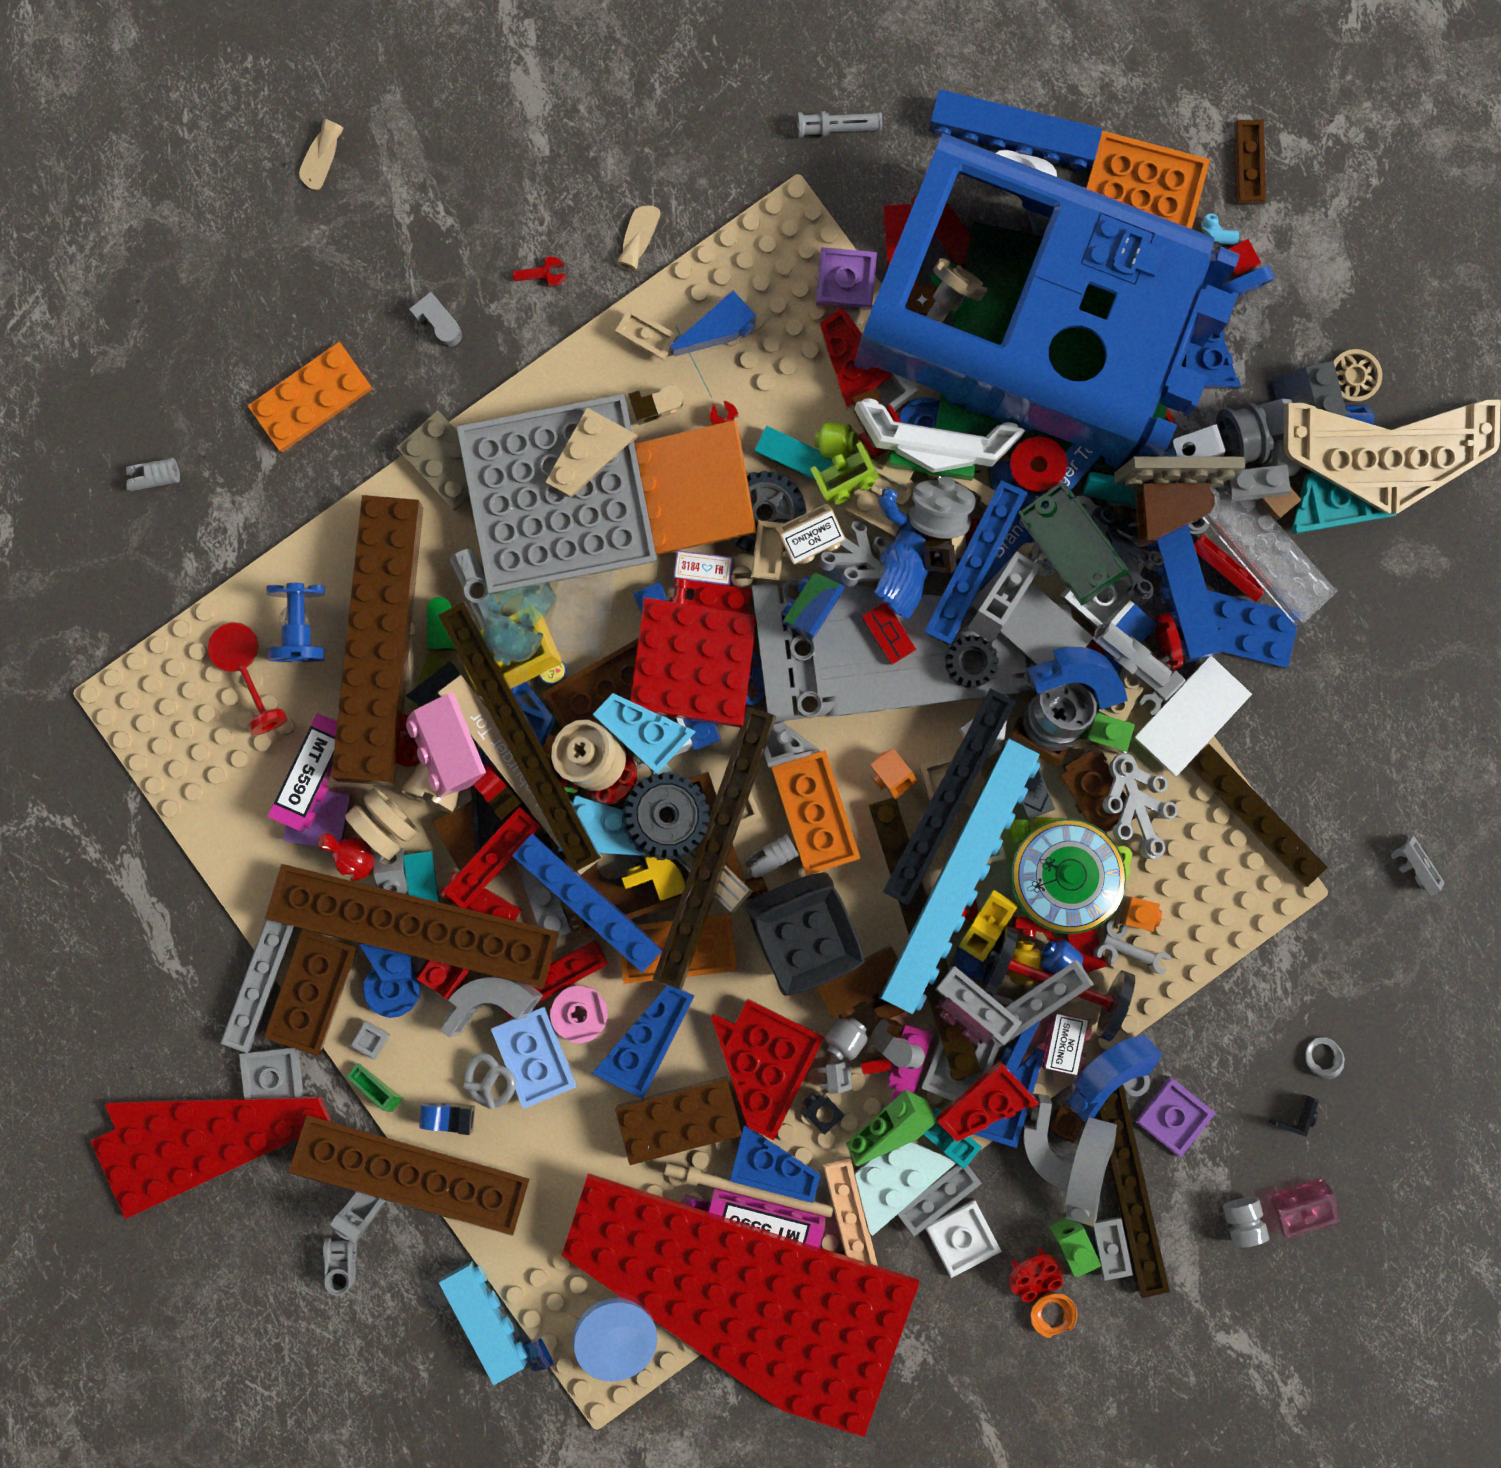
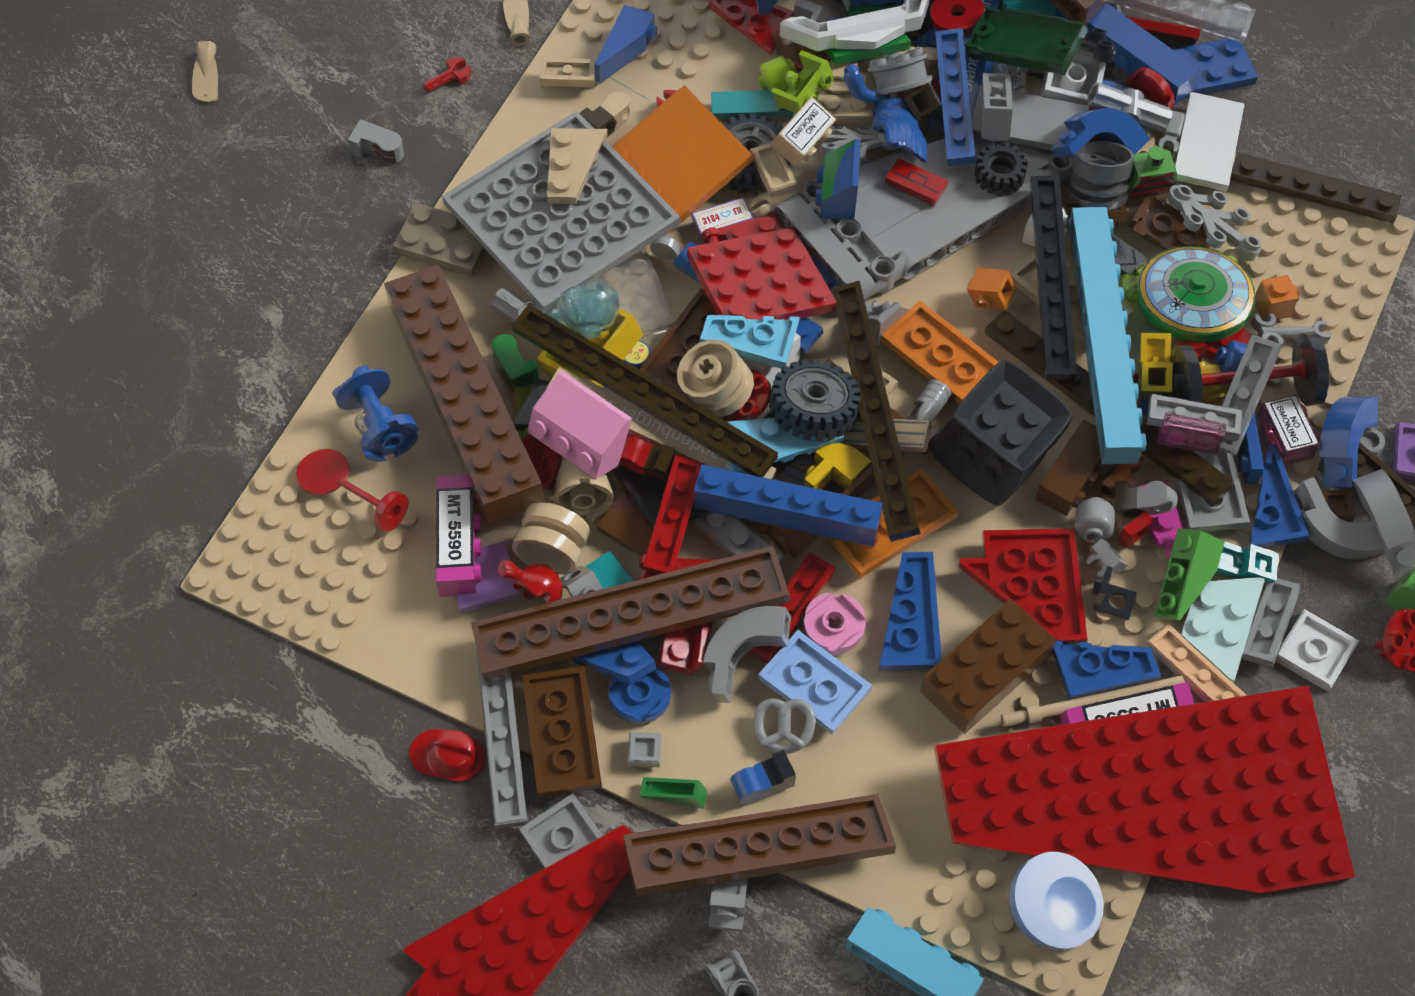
camera: 30 degrees left, 25 degrees down
light grey hinge [126,458,180,491] -> none
orange plate [248,342,373,453] -> none
clear blue tile [523,1338,554,1371] -> none
red wing [936,1061,1040,1142] -> none
none -> red piece [409,729,485,782]
none -> light grey tile [650,235,680,261]

